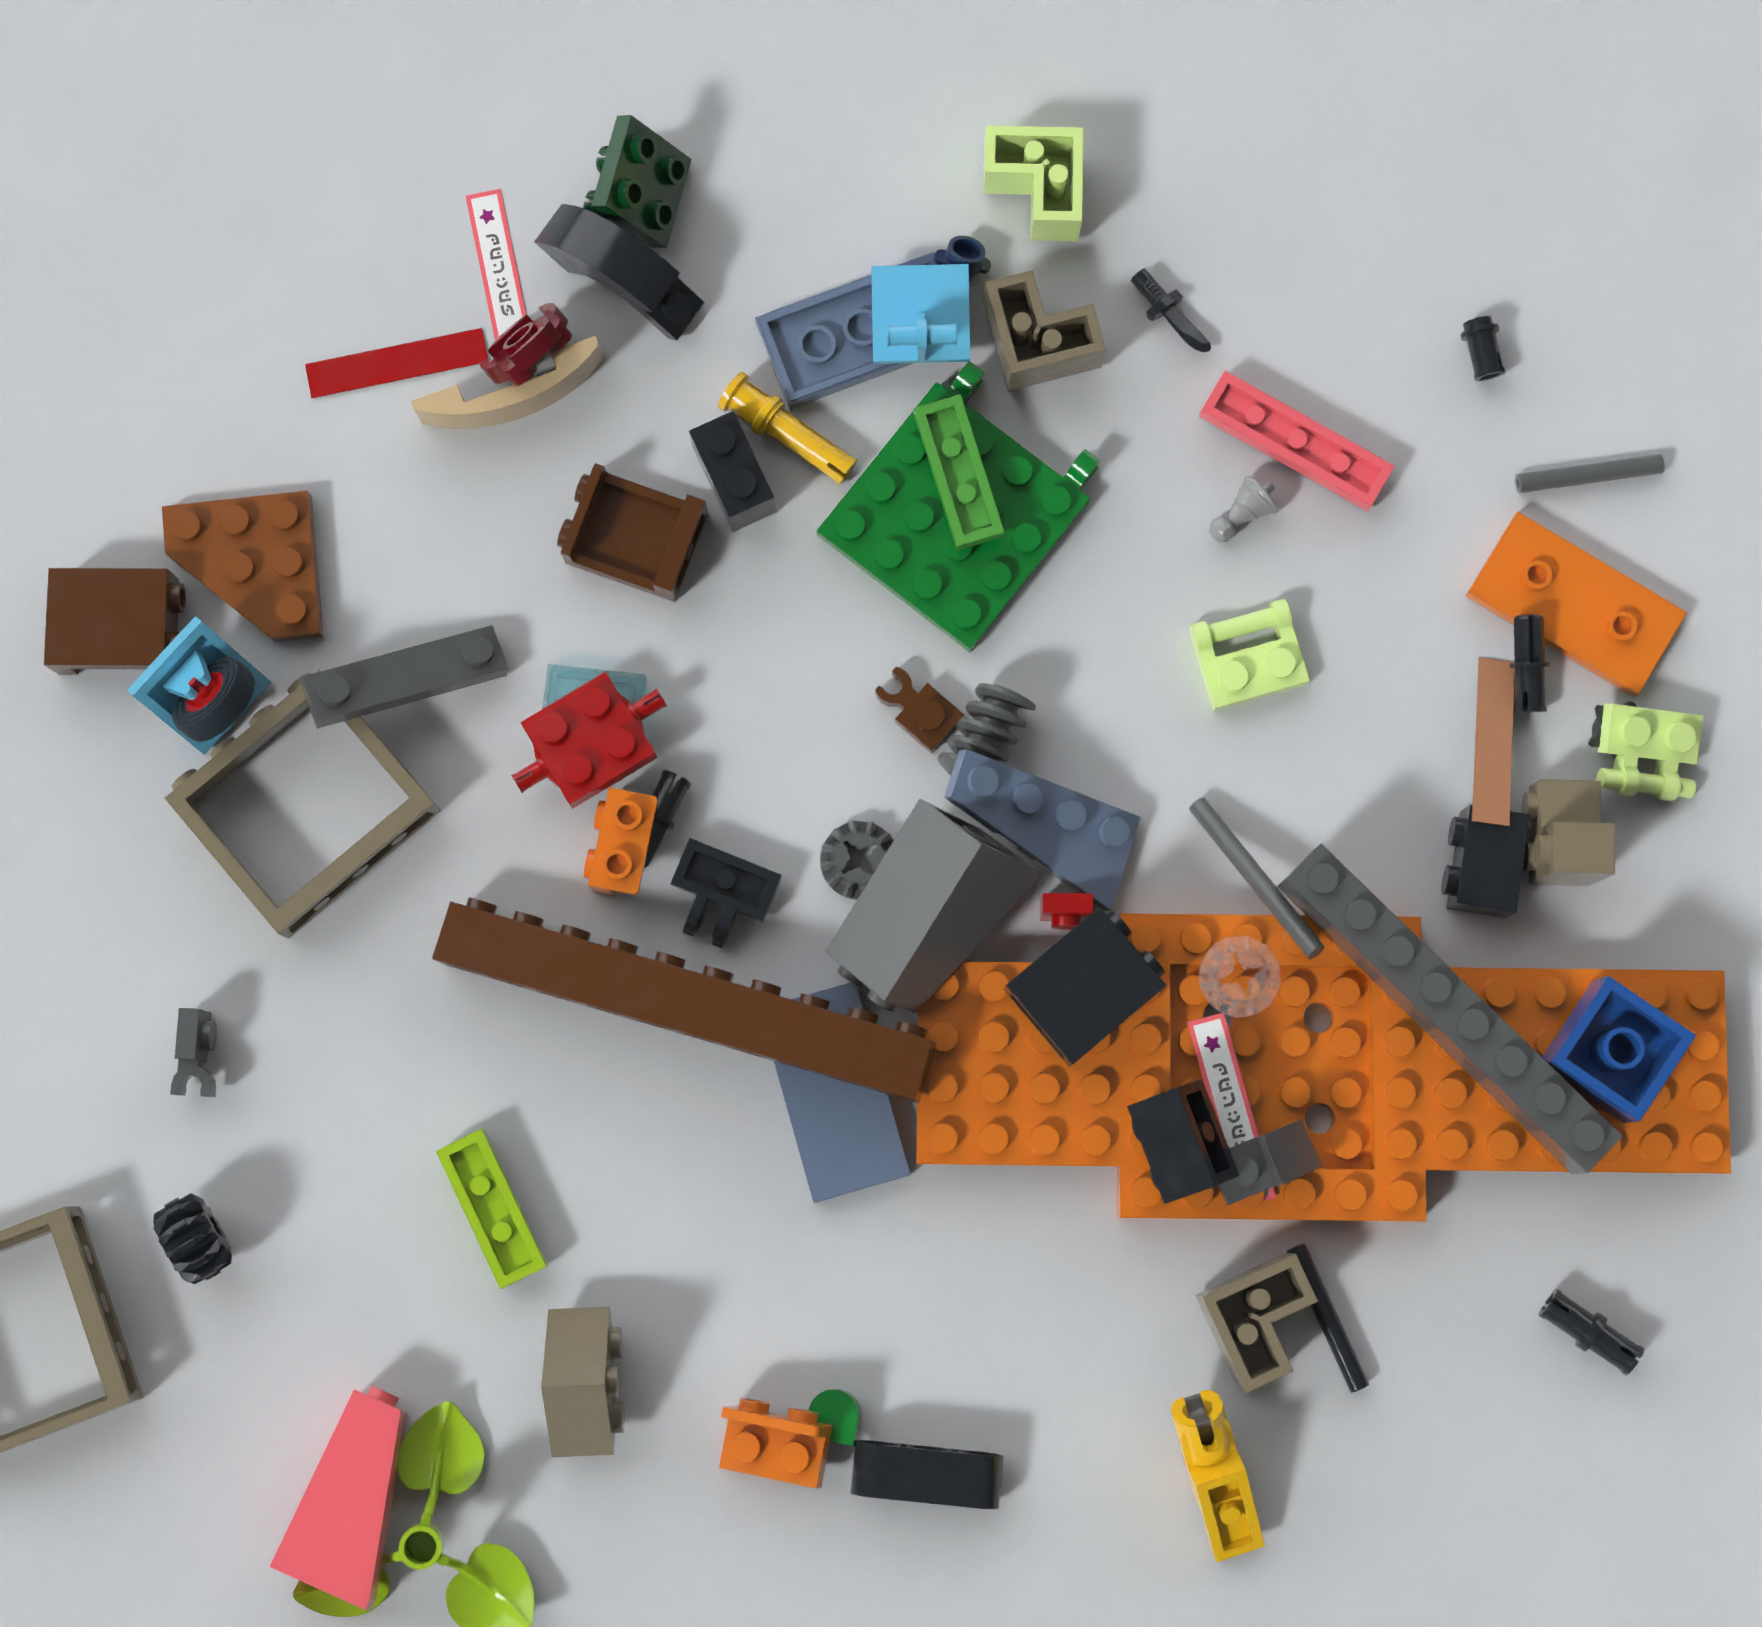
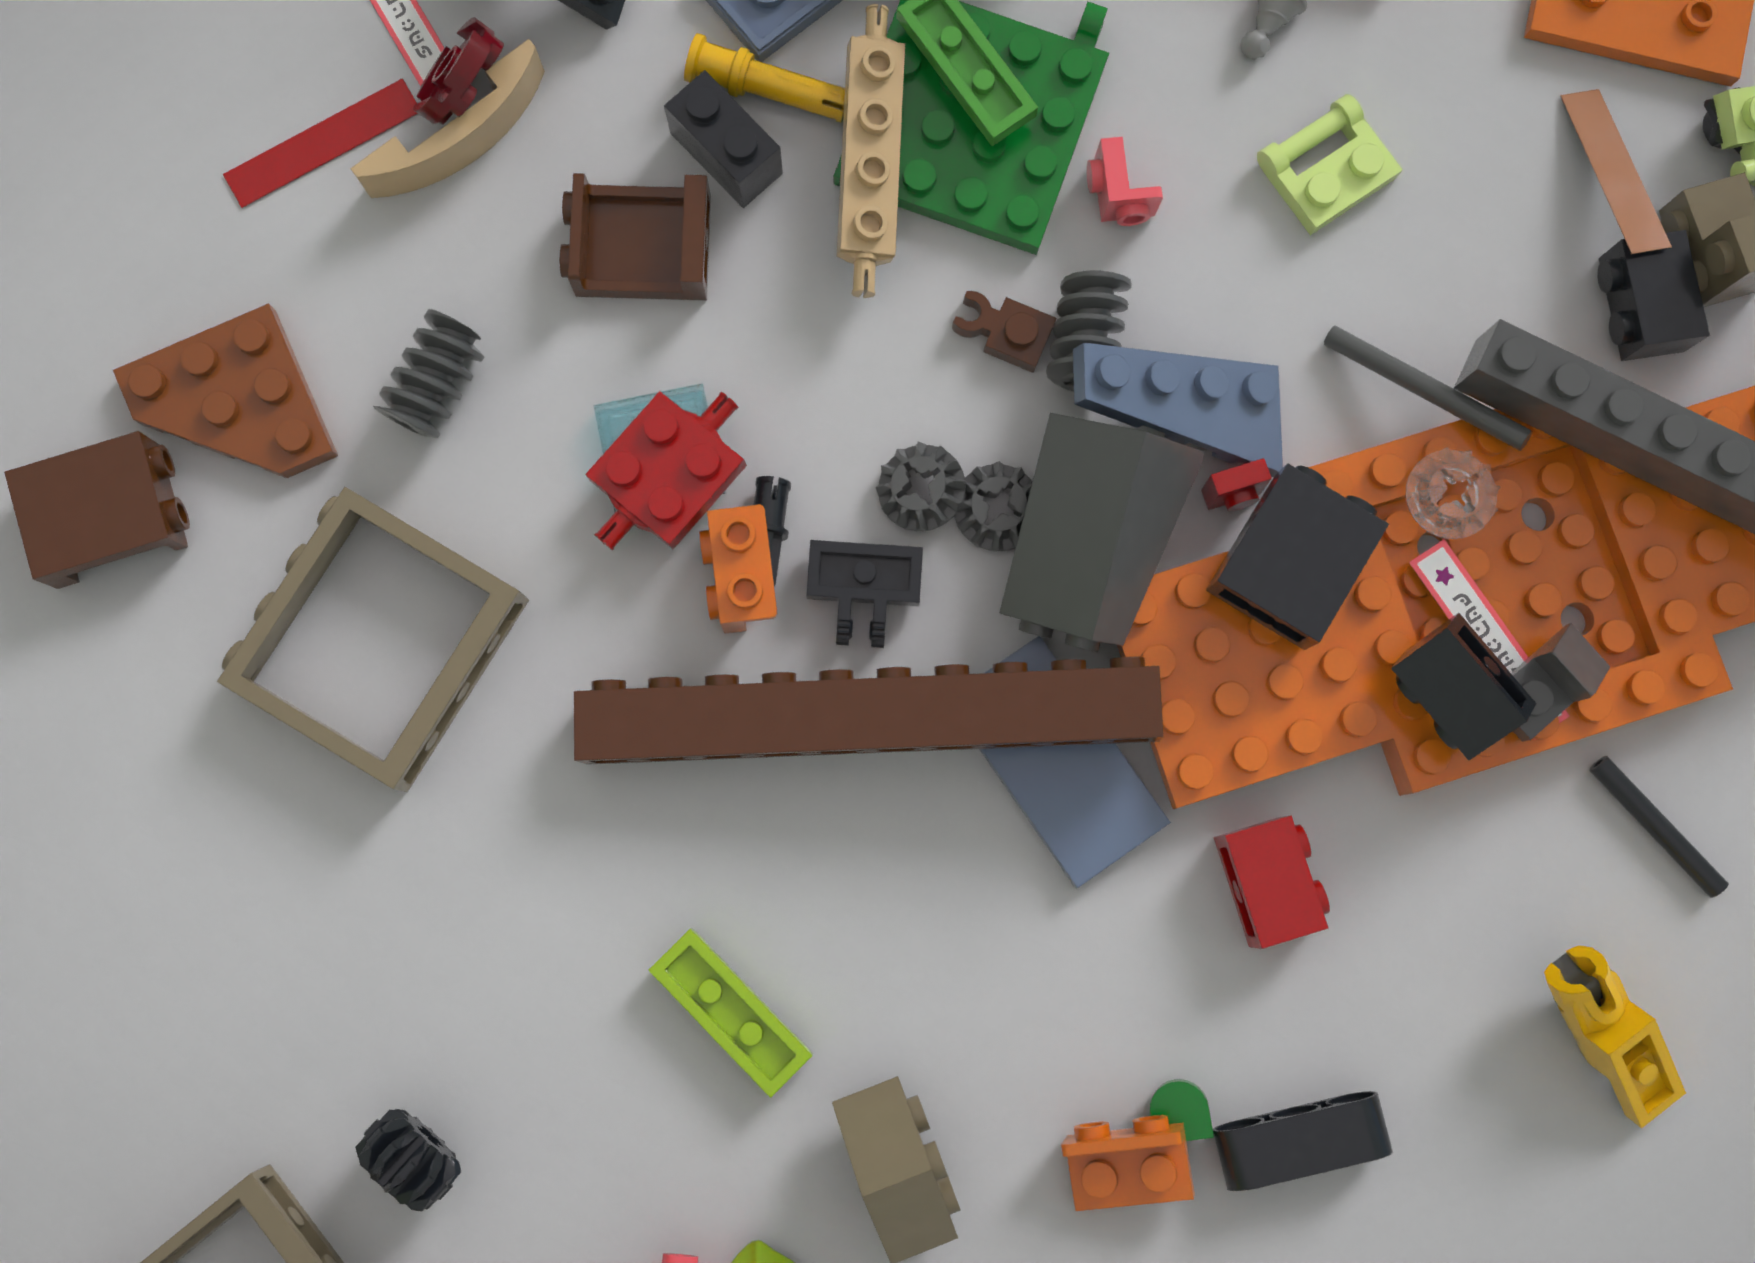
camera: 25 degrees left, 0 degrees up
plate [127,616,271,755] -> none
dark grey plate [170,1008,217,1097] -> none
dark grey plate [301,625,509,729] -> none
dark tan brick [1195,1253,1318,1393] -> none
black axle [1509,614,1550,712] -> none
none -> dark grey piece [373,309,484,438]
none -> tan plate [837,4,905,298]
none -> dark grey gear [875,441,966,531]
none -> coral bracket [1087,136,1163,226]
none -> red brick [1213,815,1330,949]

